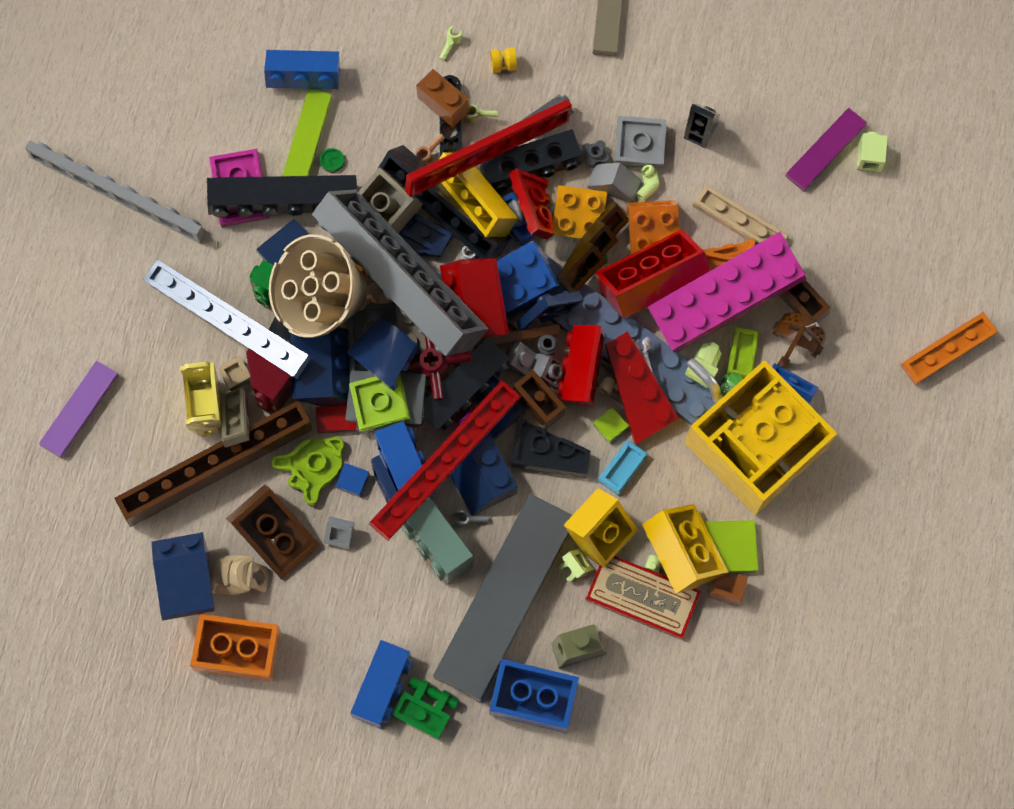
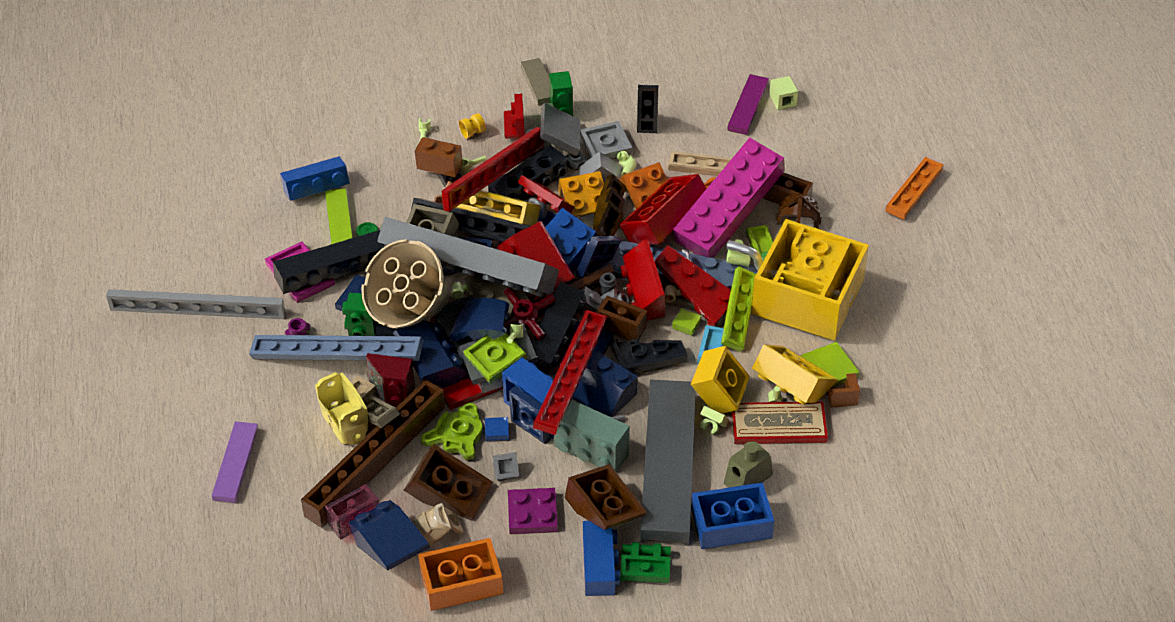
camera: 20 degrees left, 25 degrees down
none -> magenta plate [285,318,311,335]
none -> clear pink brick [324,484,379,540]
none -> red bracket [504,93,525,139]
none -> yellowish green hand [507,324,523,343]
none -> magenta plate [508,488,558,534]
none -> dark grey tile [540,103,580,156]
none -> green brick [549,71,573,116]
none -> reddish brown slope [565,464,647,530]
none -> lime tile [721,266,756,352]

